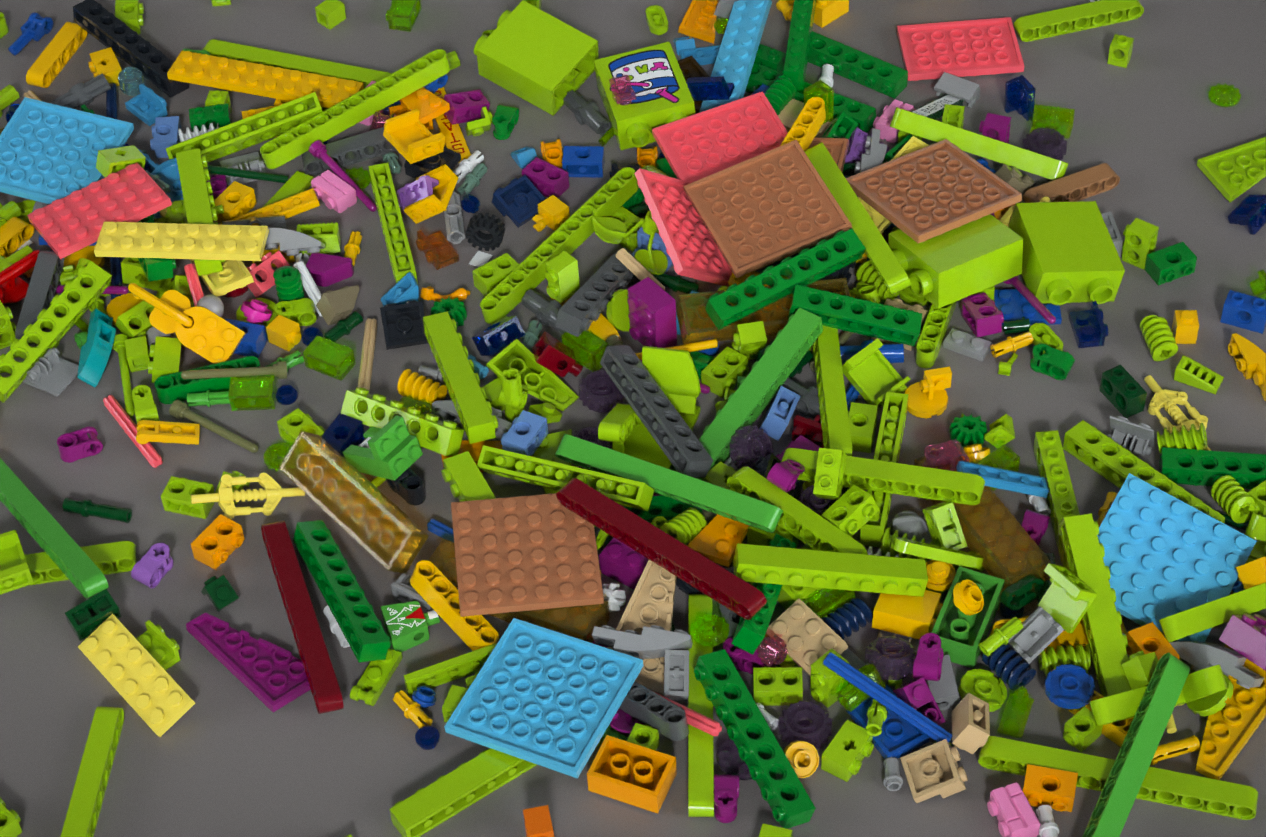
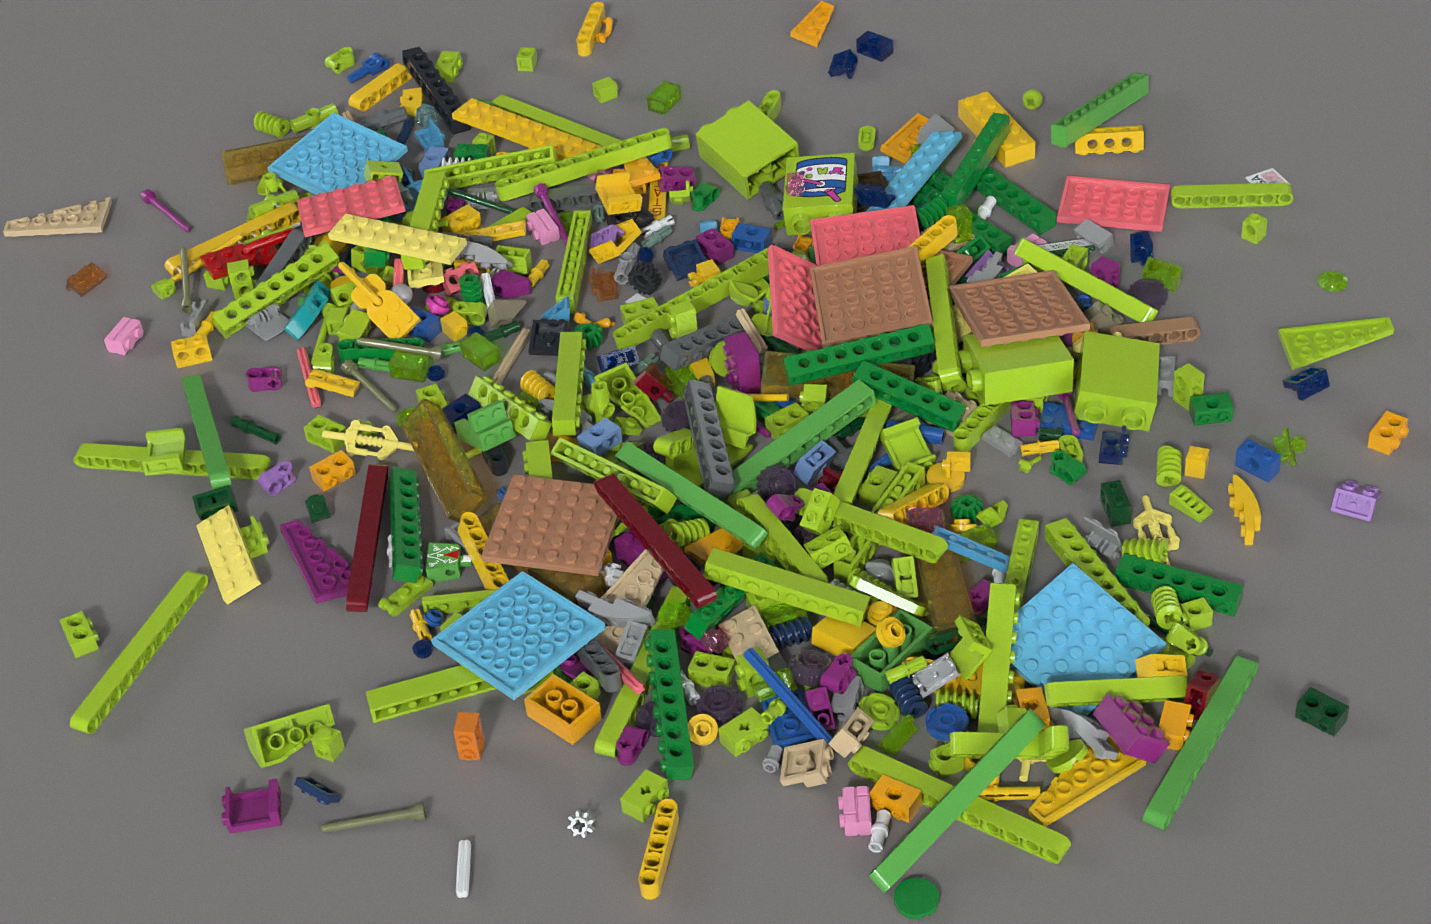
camera: 20 degrees right, 5 degrees down
none -> yellow beam [878,484,949,524]

